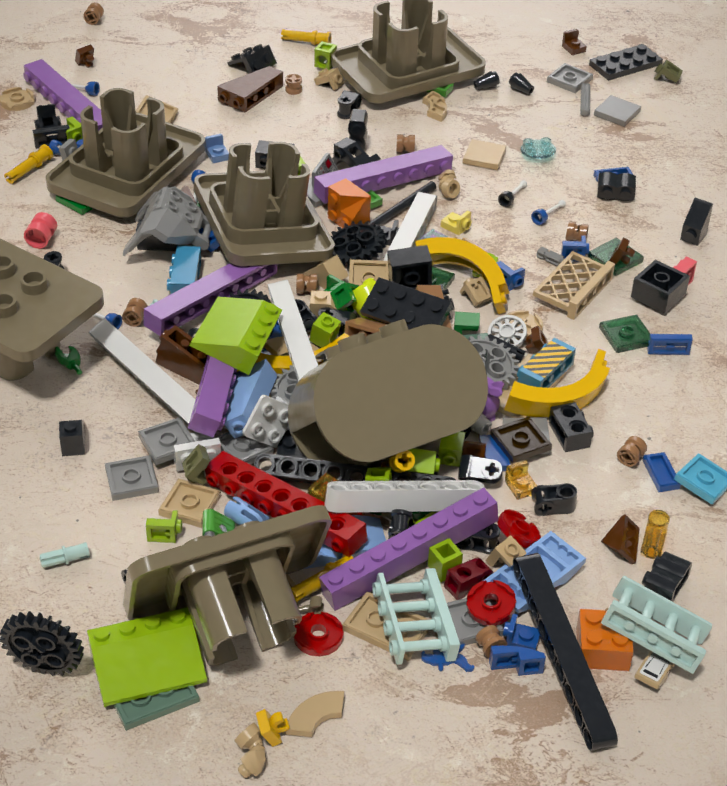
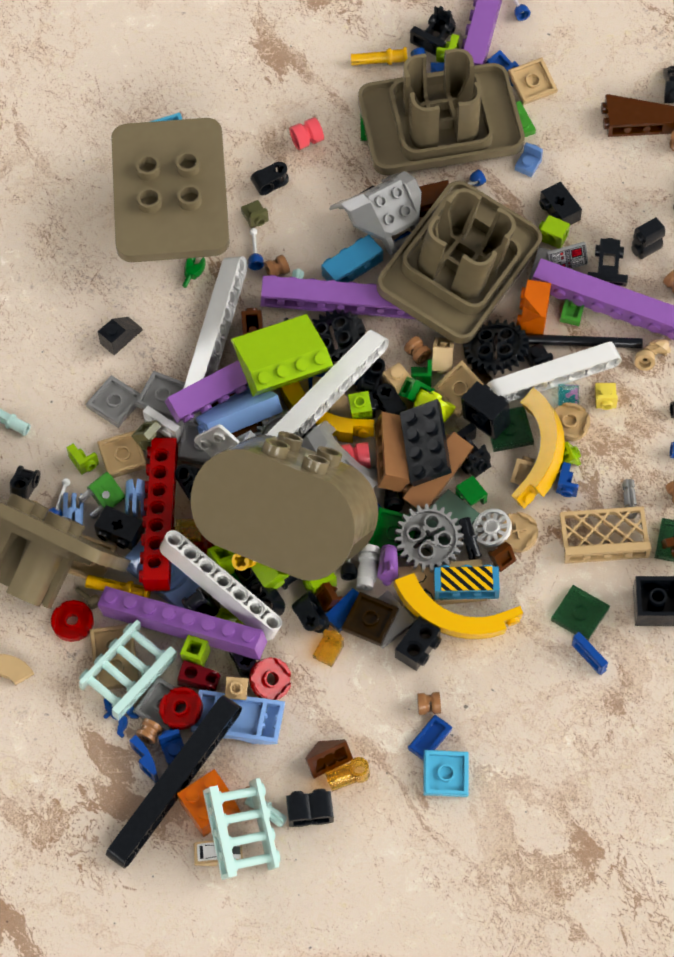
camera: 55 degrees right, 20 degrees up
black piece [531,483,577,516] -> none
blue bracket [561,235,589,262] -> none

